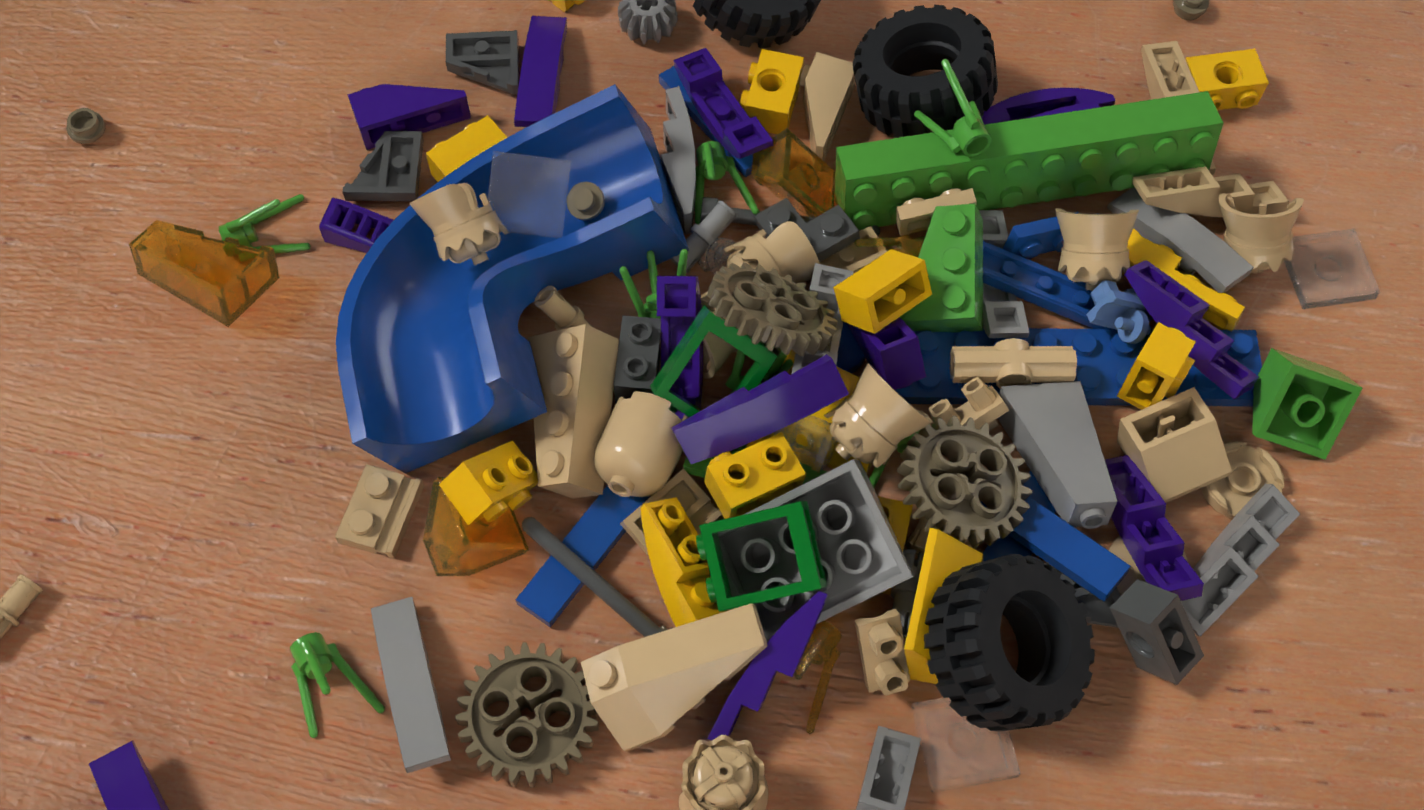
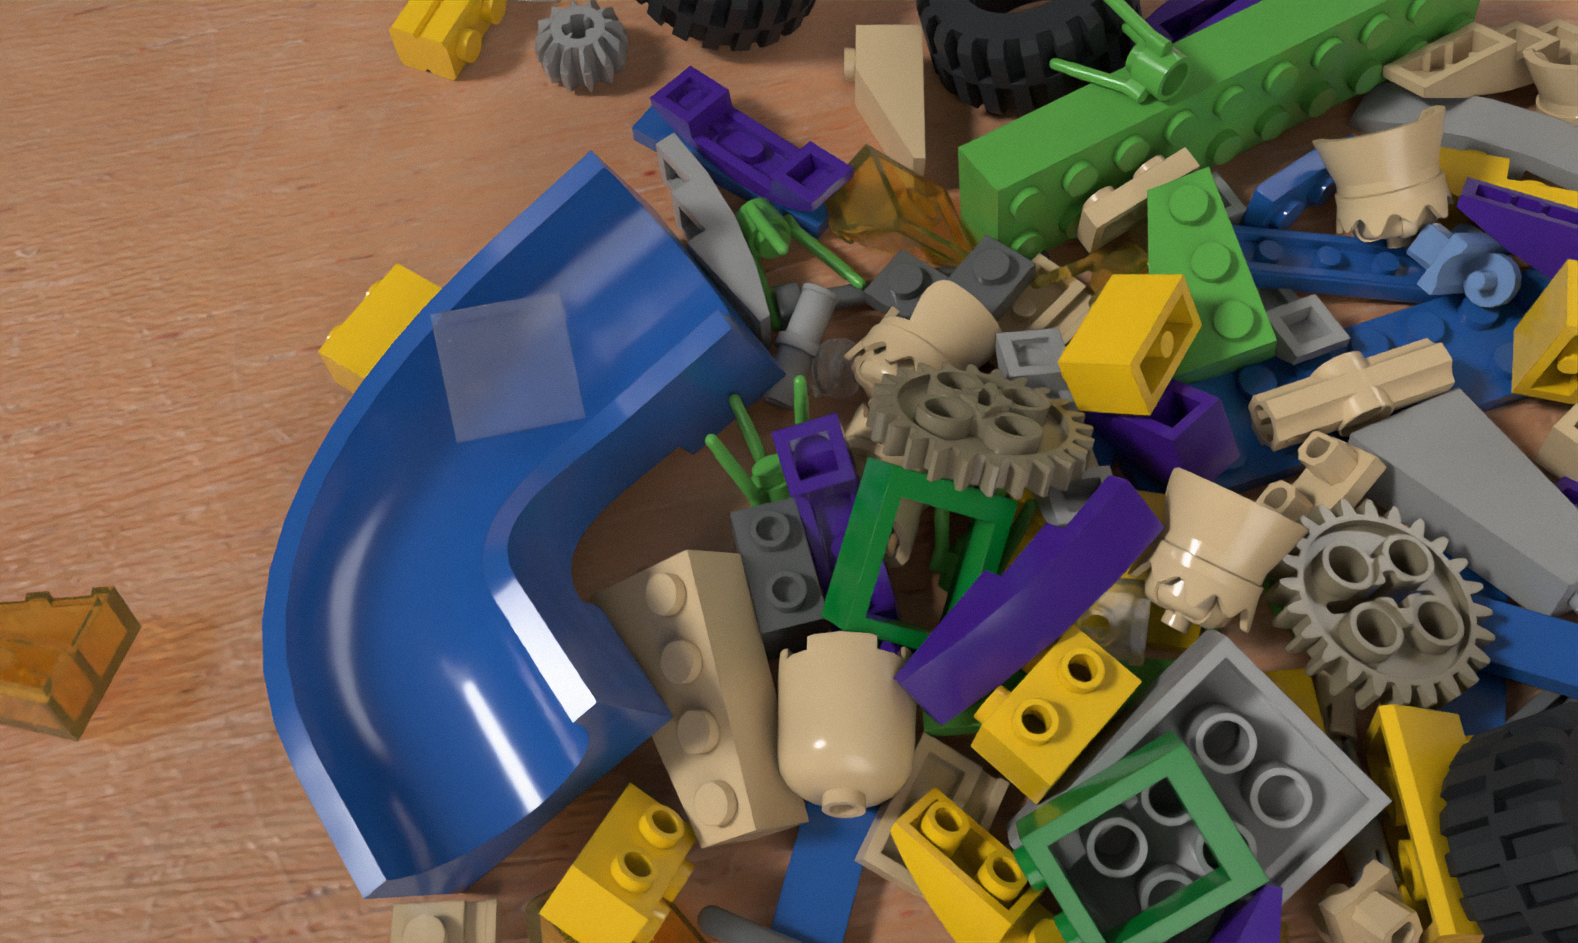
camera: 15 degrees left, 0 degrees up
bright green plant [219,194,311,259] -> none
dark purple slope [319,198,394,253] -> none
dark grey wing [343,131,424,201] -> none
dark purple slope [347,84,471,150] -> none
tan hat [409,183,509,266] -> none
dark grey wing [446,30,519,94] -> none
dark purple slope [514,16,567,127] -> none
tan pin [535,286,594,330] -> none
dark tan plate [567,182,605,221] -> none
yellow brick [740,49,804,136] -> none

